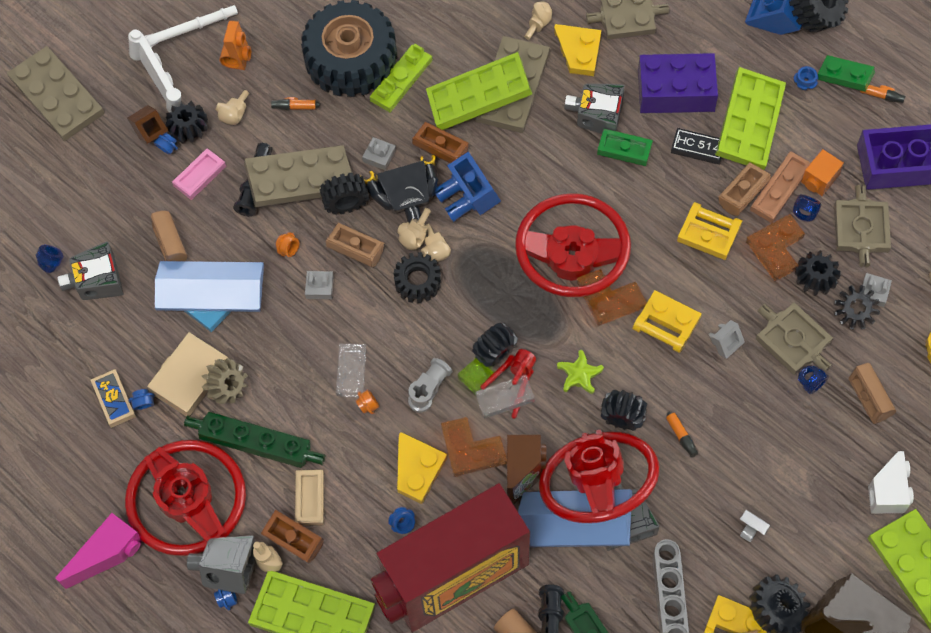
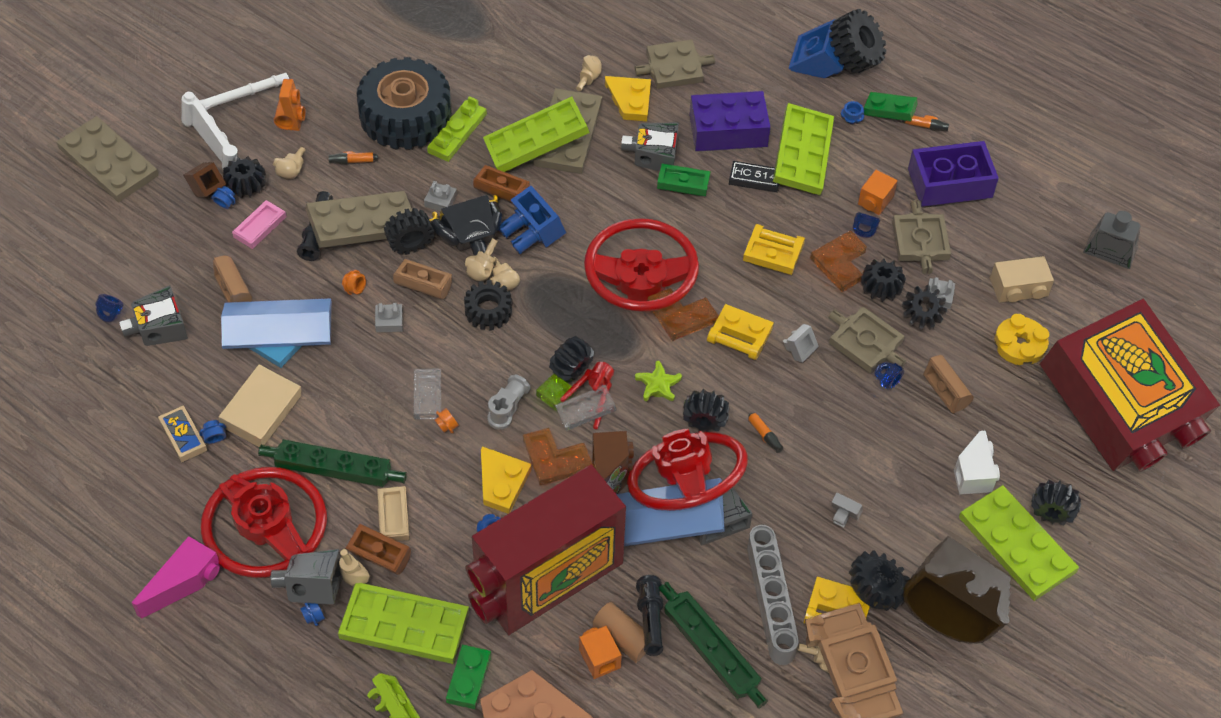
camera: 10 degrees left, 10 degrees down
dark tan gear [202,358,248,404] -> none
medium nougat brick [719,162,771,216] -> none
nougat tile [750,151,811,223] -> none

